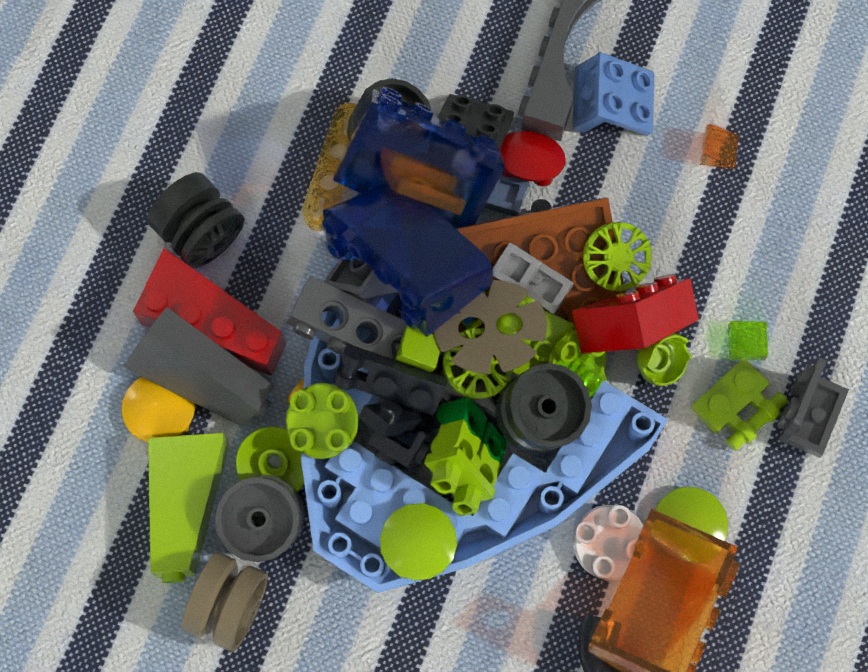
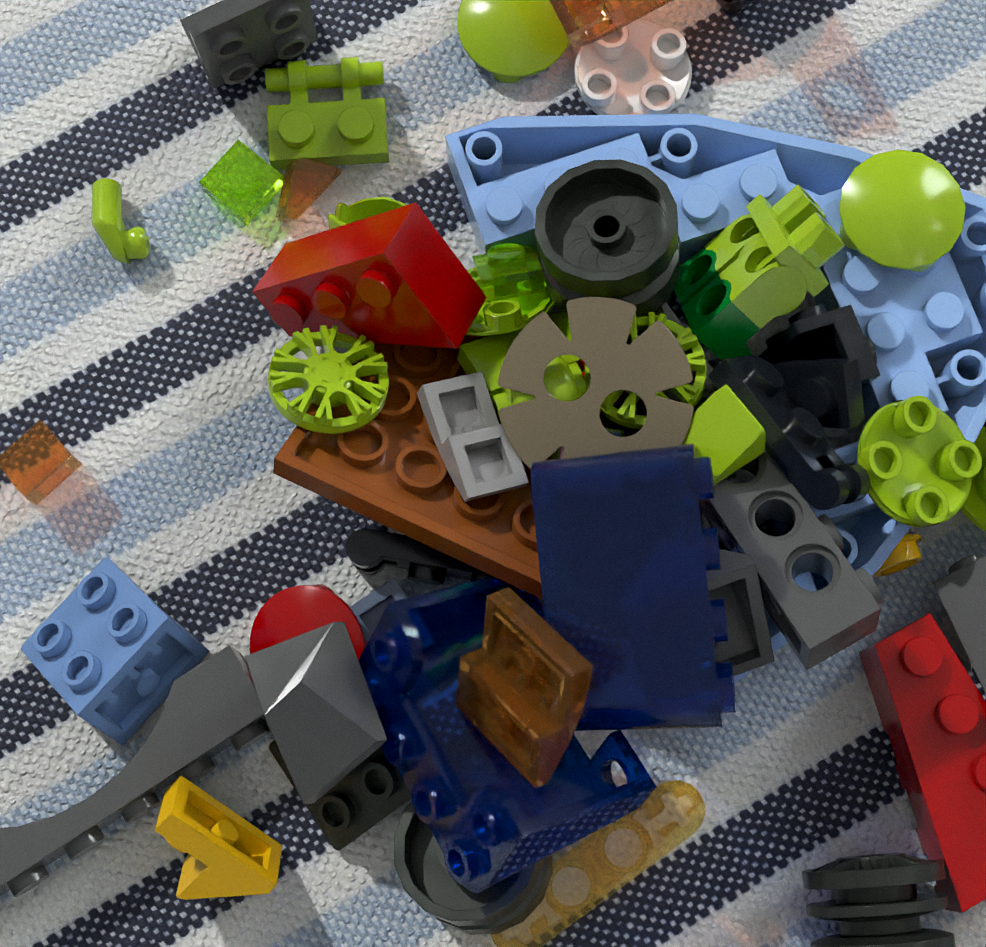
camera: 140 degrees left, 5 degrees up
none -> lime arm [92,178,150,264]
none -> yellow slope [154,775,282,900]
none -> dark grey slope [245,622,387,804]
none -> clear orange slope [275,158,342,223]

